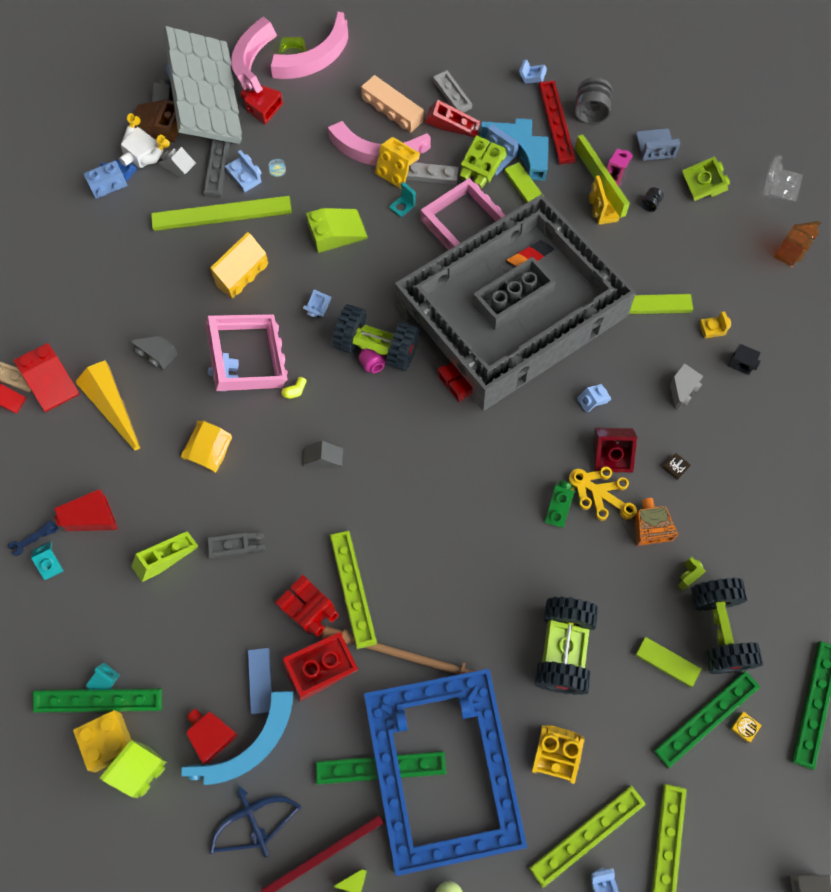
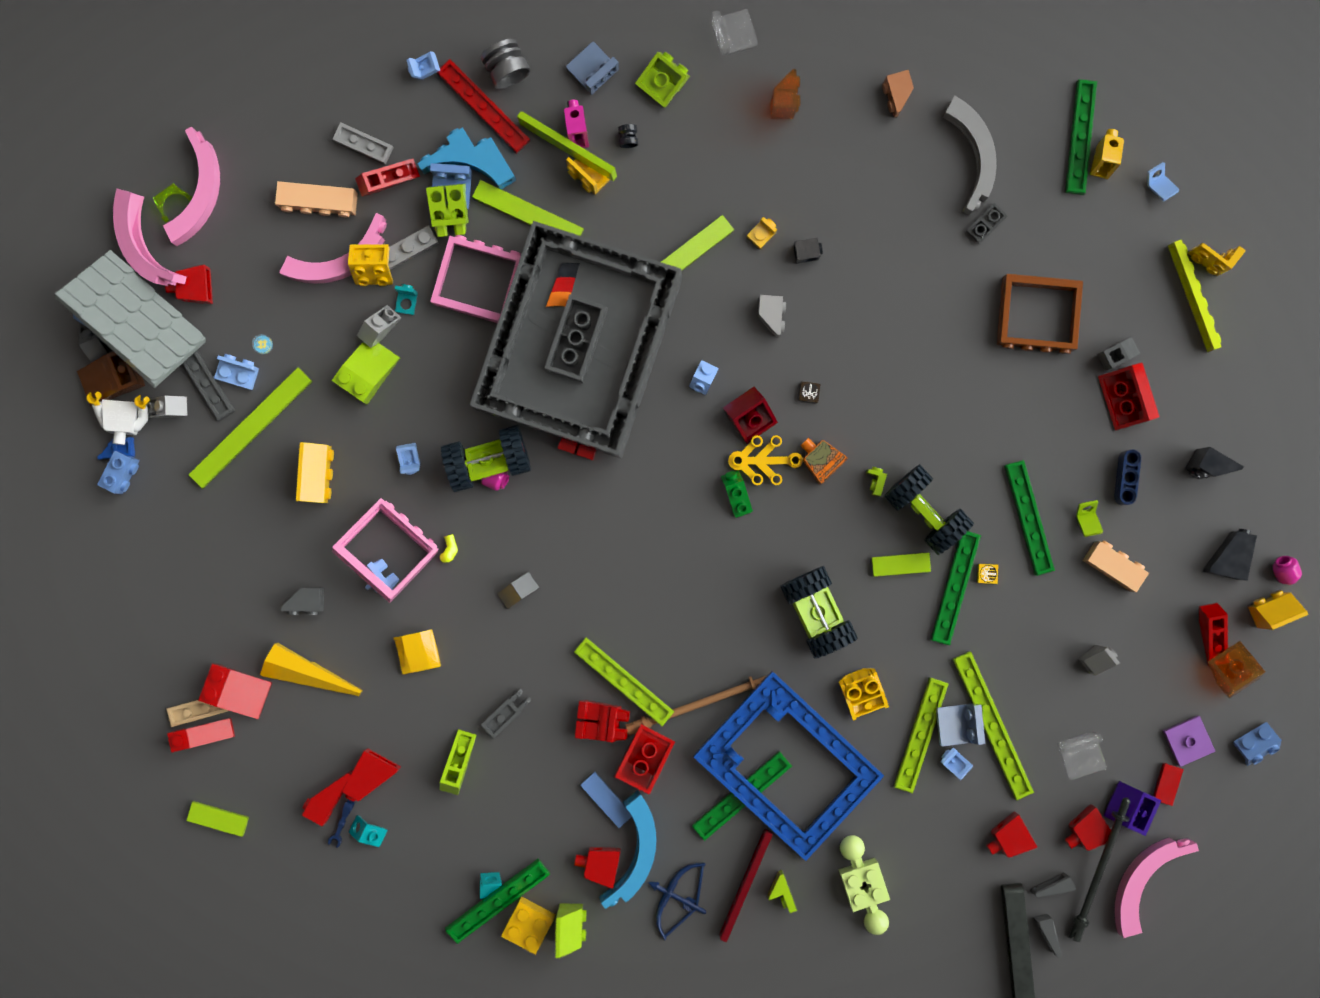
camera: 40 degrees left, 20 degrees up
none -> red slope [302,771,353,826]
none -> light grey slope [357,305,401,348]
none -> bracket [936,703,985,746]

